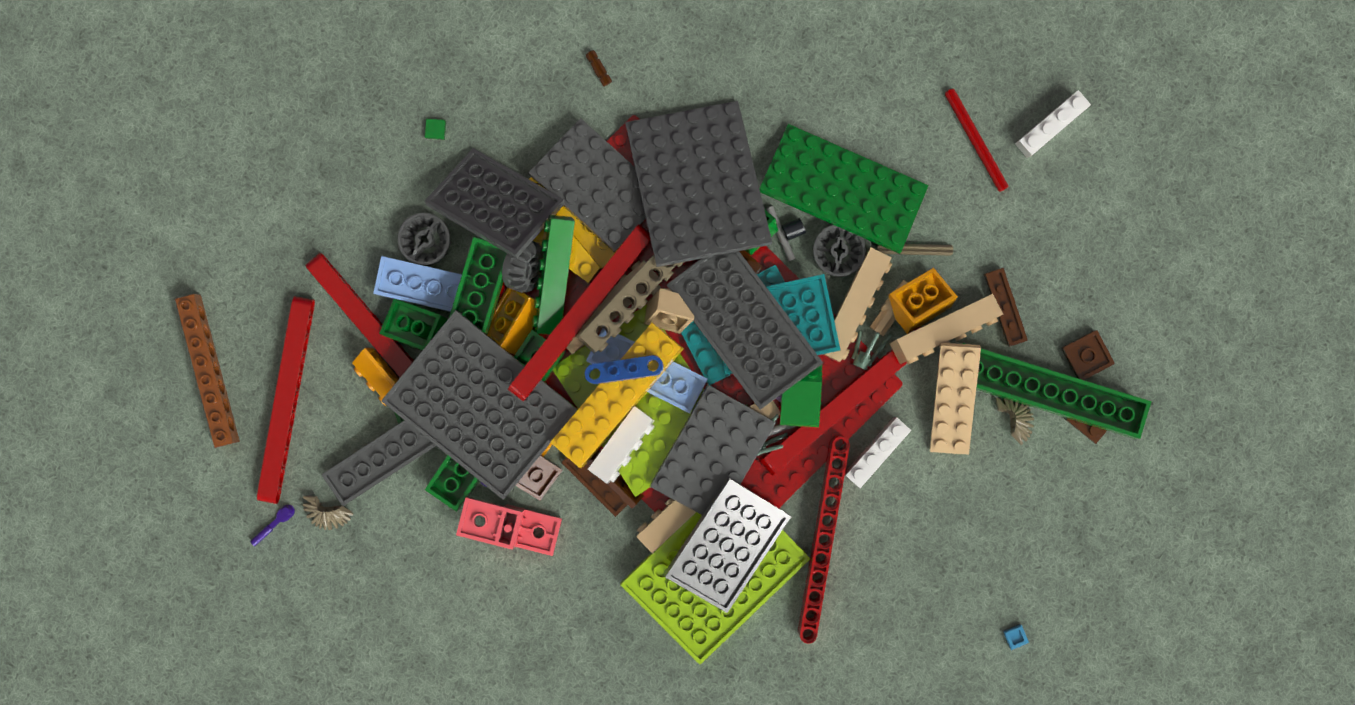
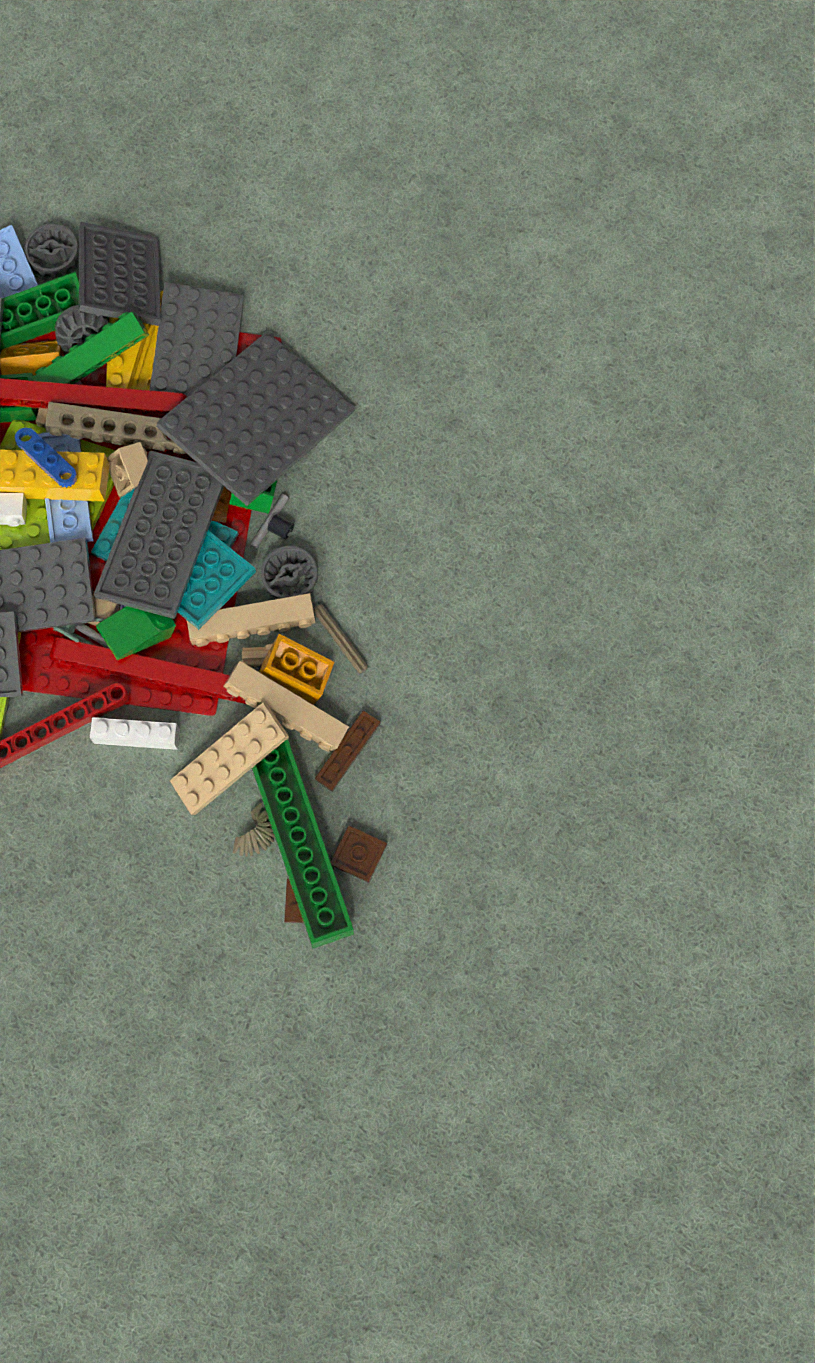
camera: 50 degrees right, 15 degrees down
green tile [425,119,446,140] -> none
reddish brown axle [586,50,612,87] -> none
green plate [760,124,929,254] -> none
sand green plant [851,330,892,370] -> none
red axle [945,88,1008,192] -> none
dark azure tile [1003,624,1029,650] -> none
white brick [1015,90,1091,158] -> none

